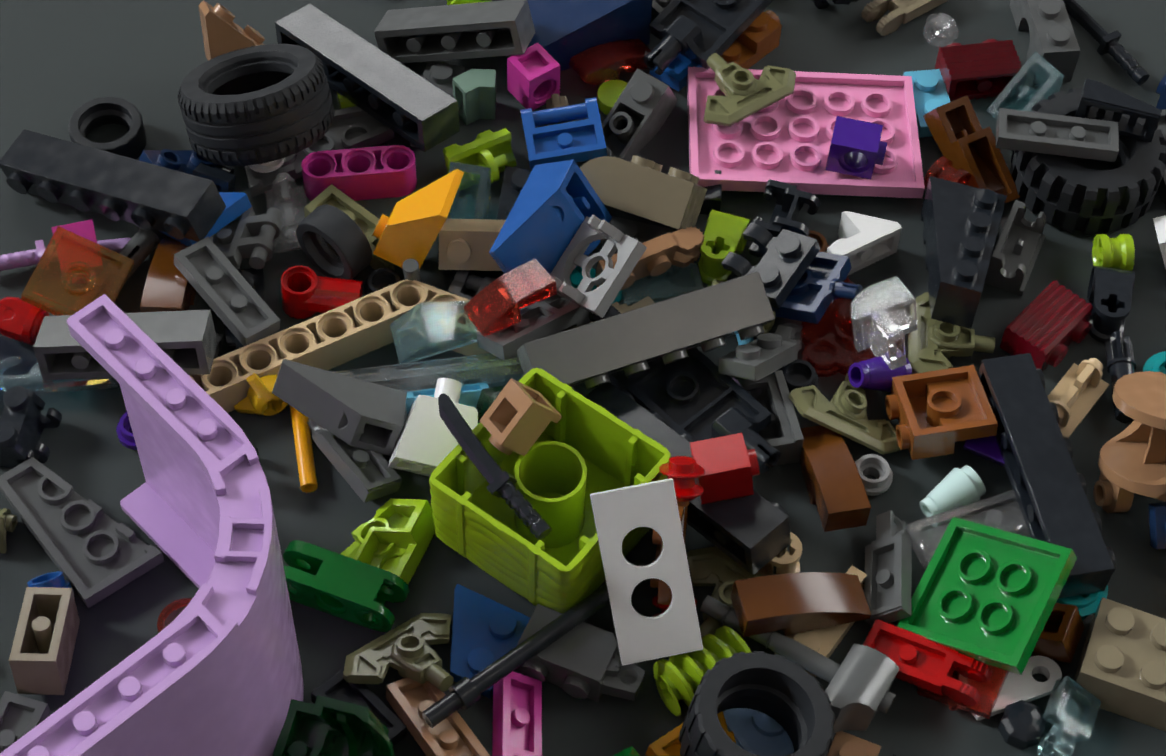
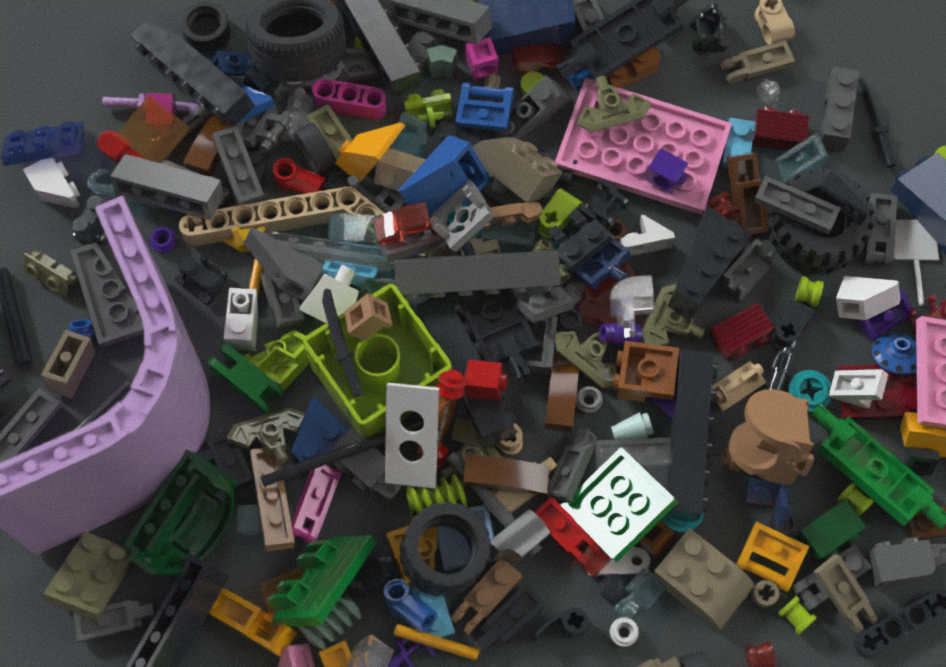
camera: 20 degrees right, 15 degrees up
none -> white slope [224,288,258,351]

